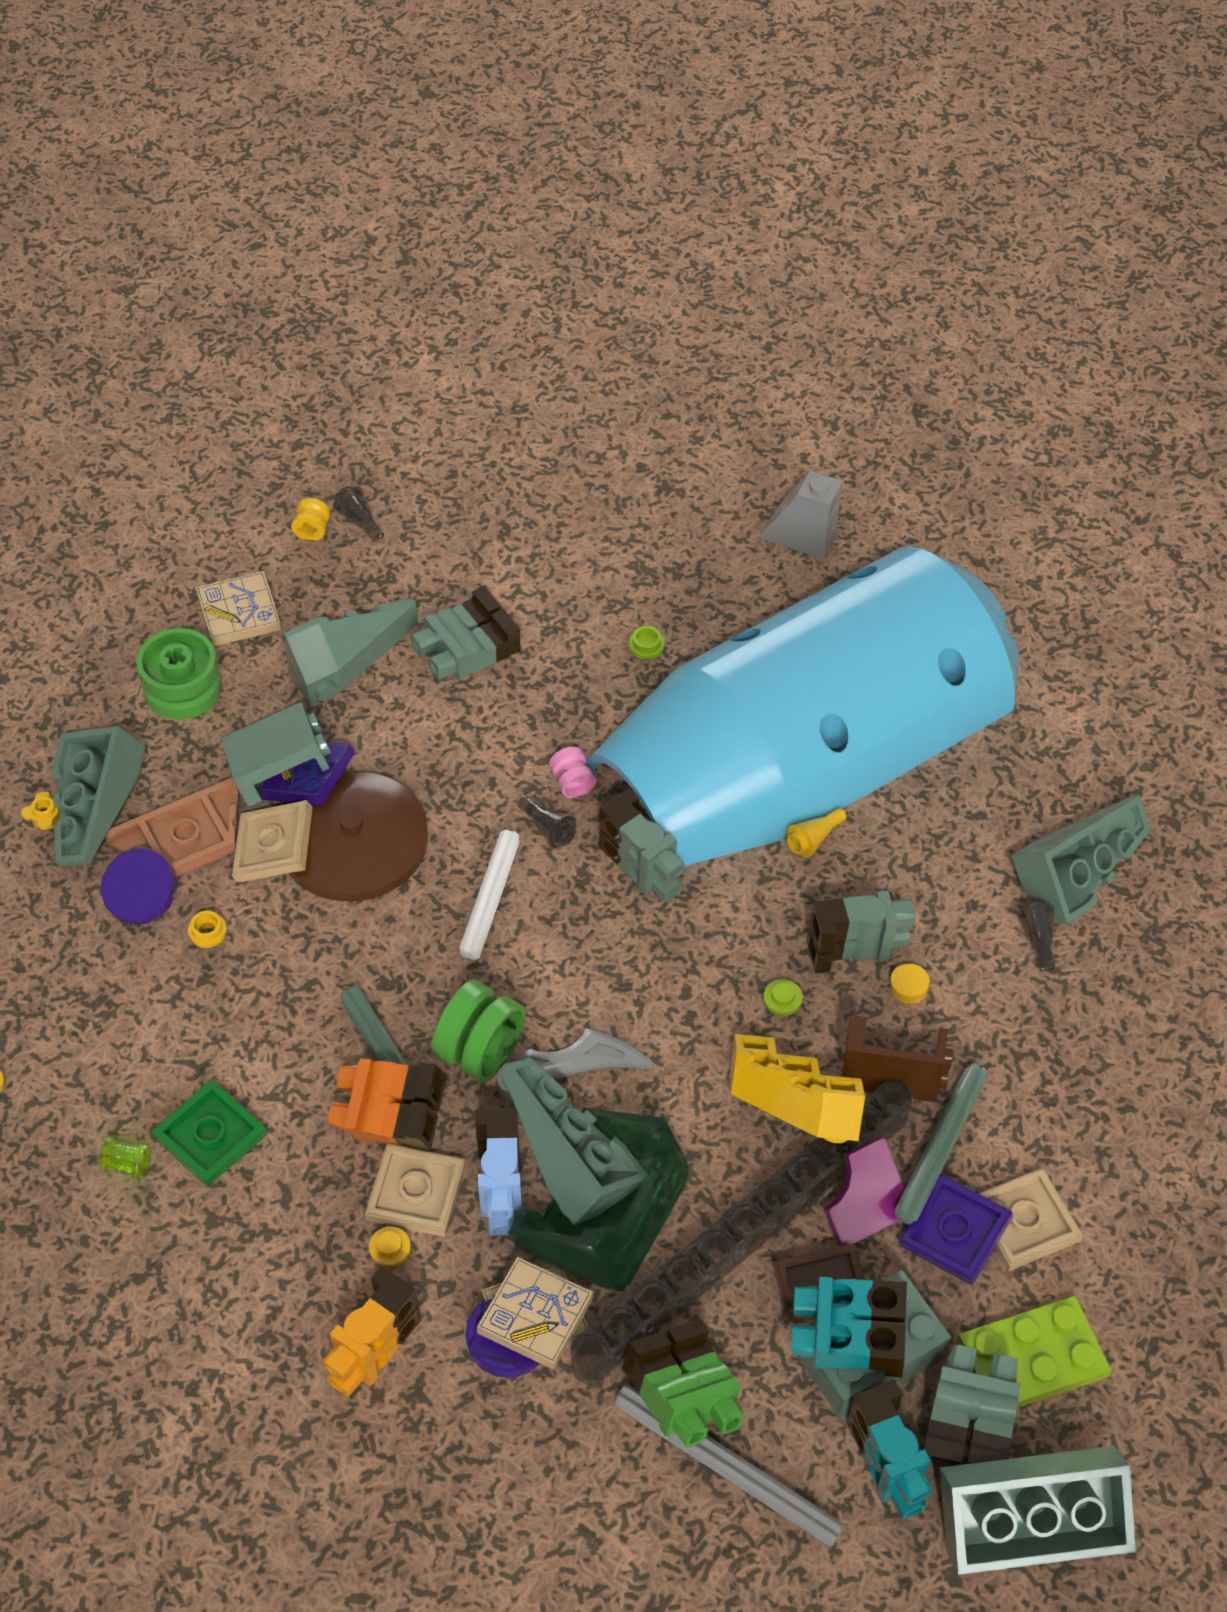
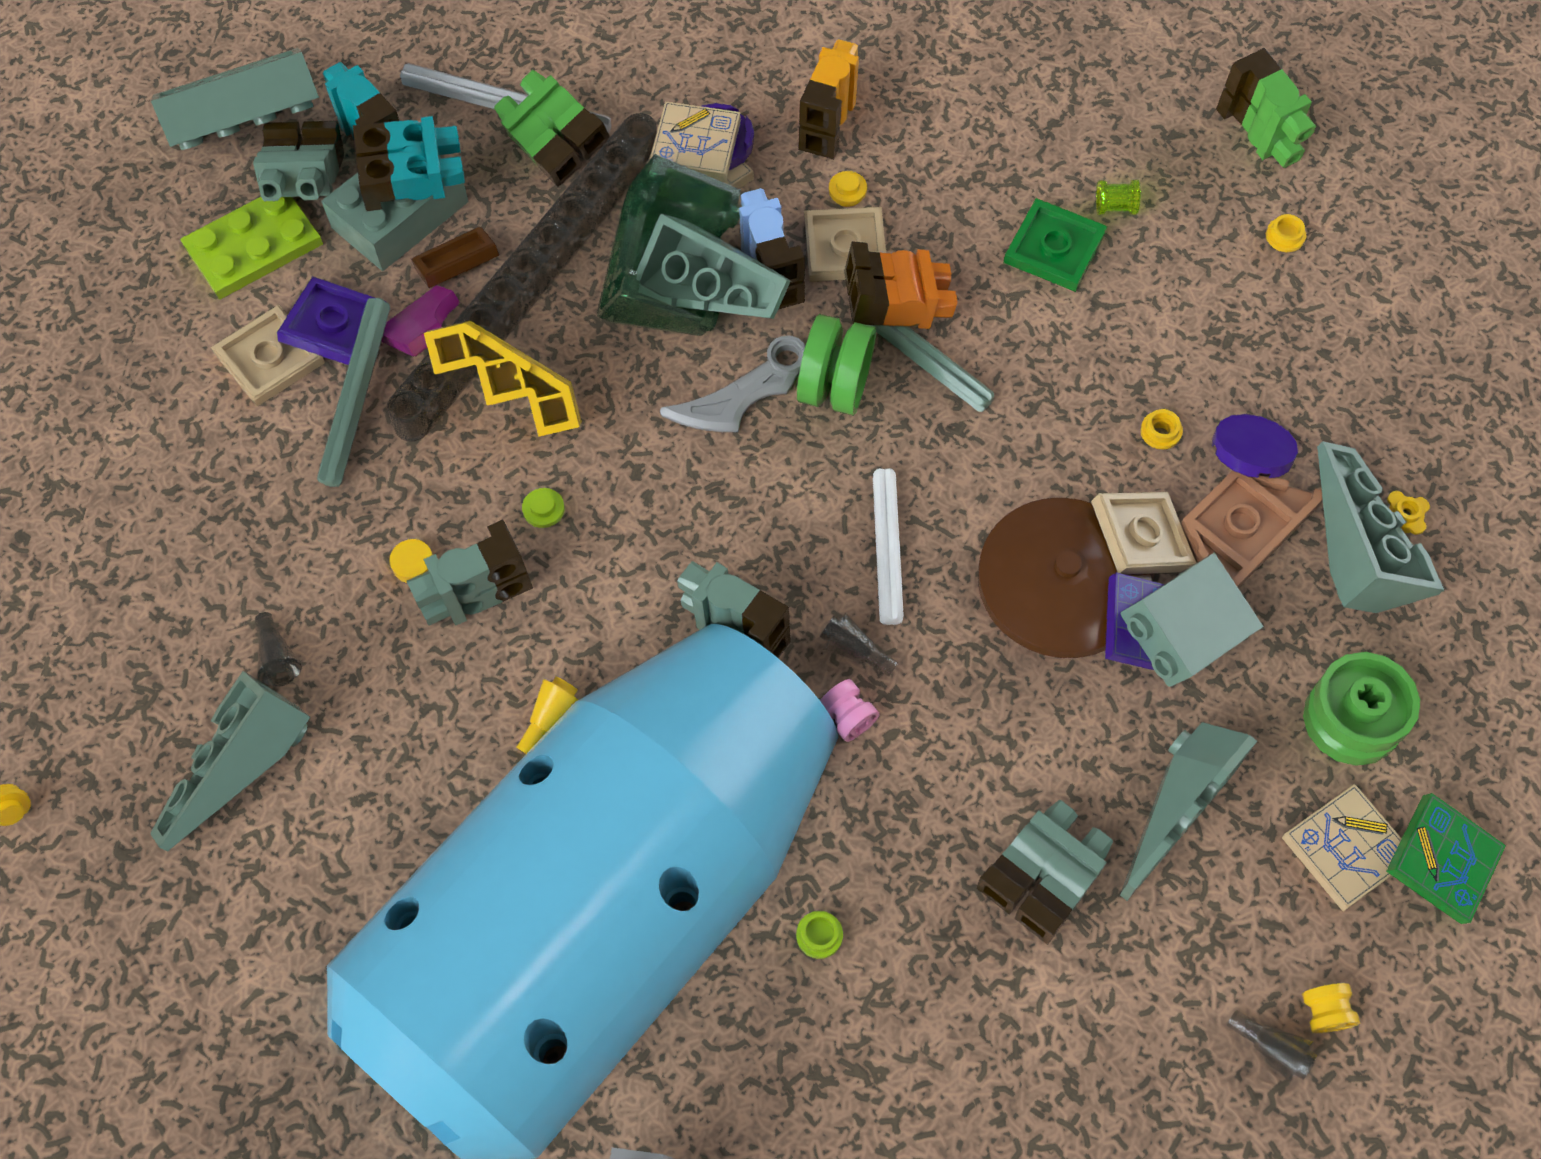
camera: 165 degrees right, 10 degrees up
reddish brown panel [842,1015,954,1102] -> none
none -> green tile [1386,793,1506,924]

